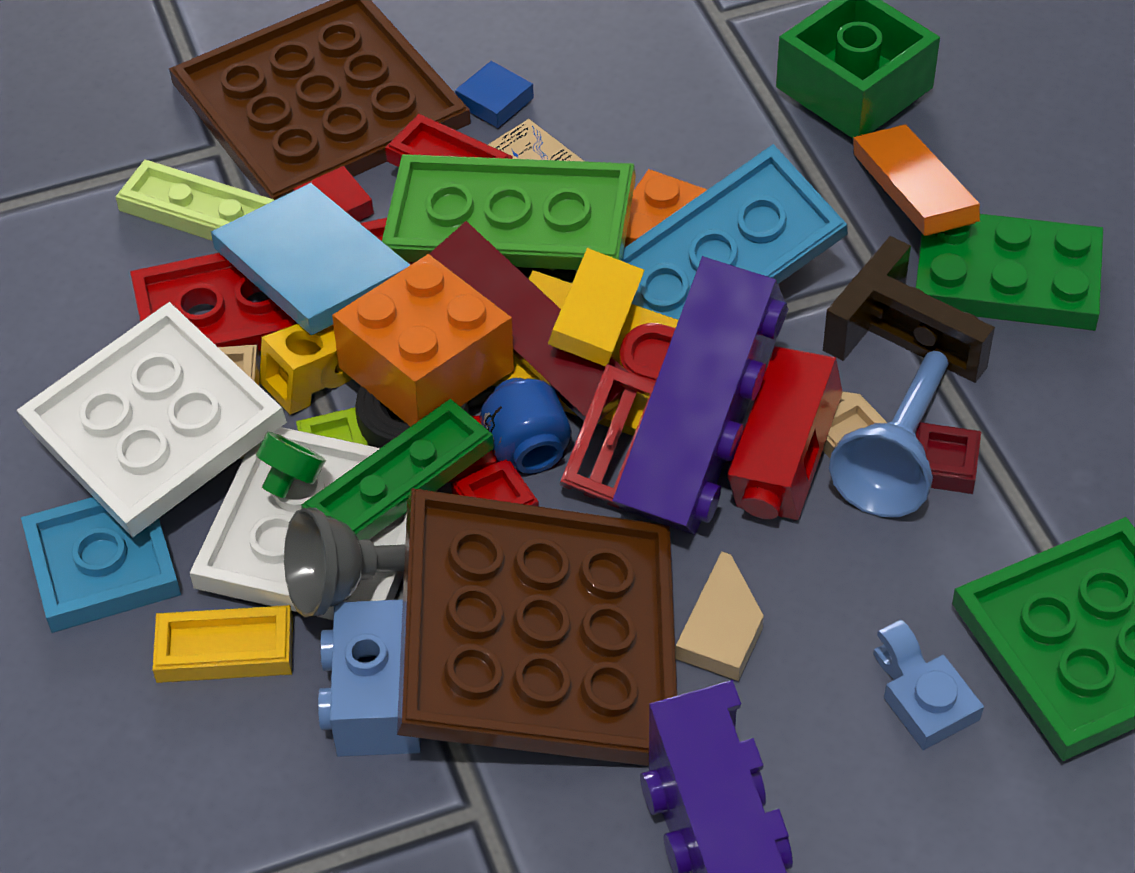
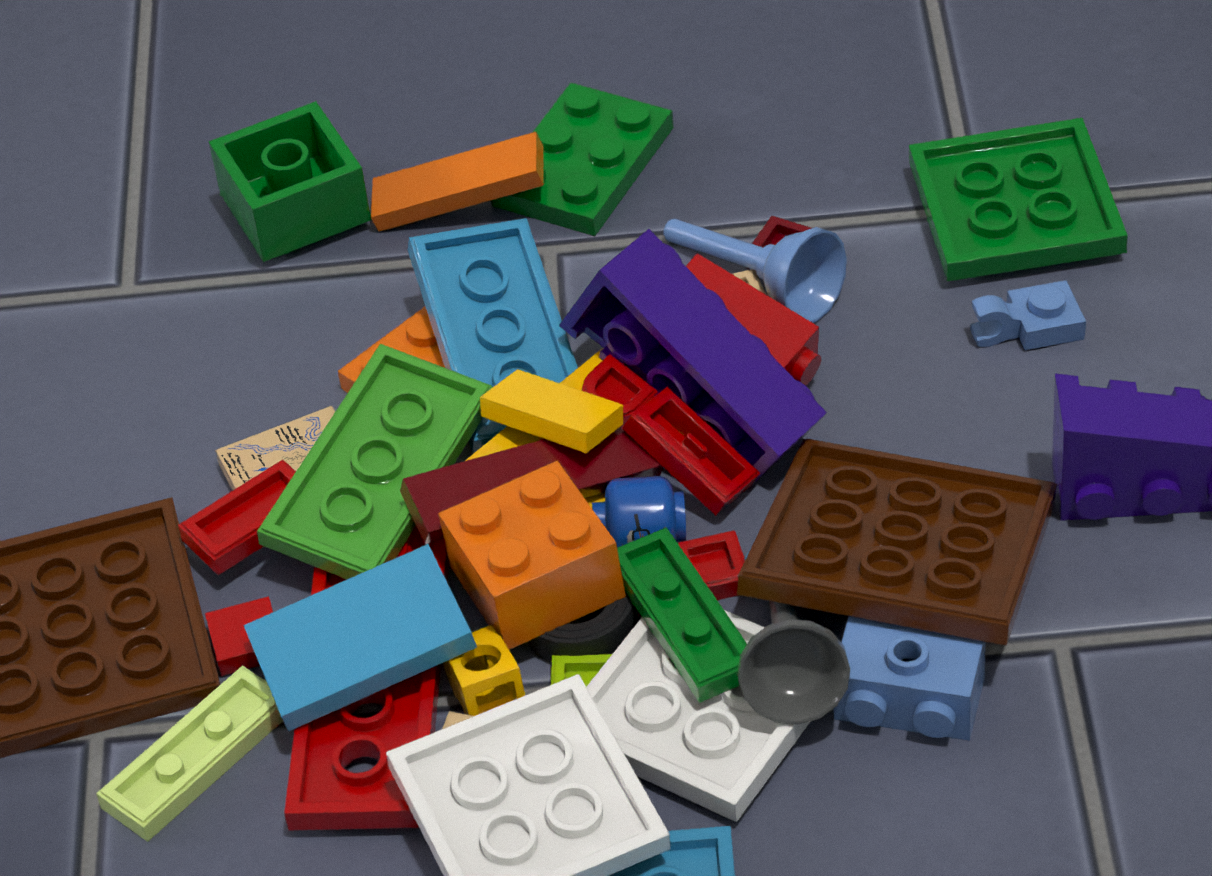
camera: 70 degrees left, 5 degrees down
yellow tile [152,605,293,683] -> none
green tile [255,431,326,499] -> none
blue tile [455,61,534,128] -> none
tan tile [675,551,764,681] -> none
dark brown bracket [823,236,995,383] -> none

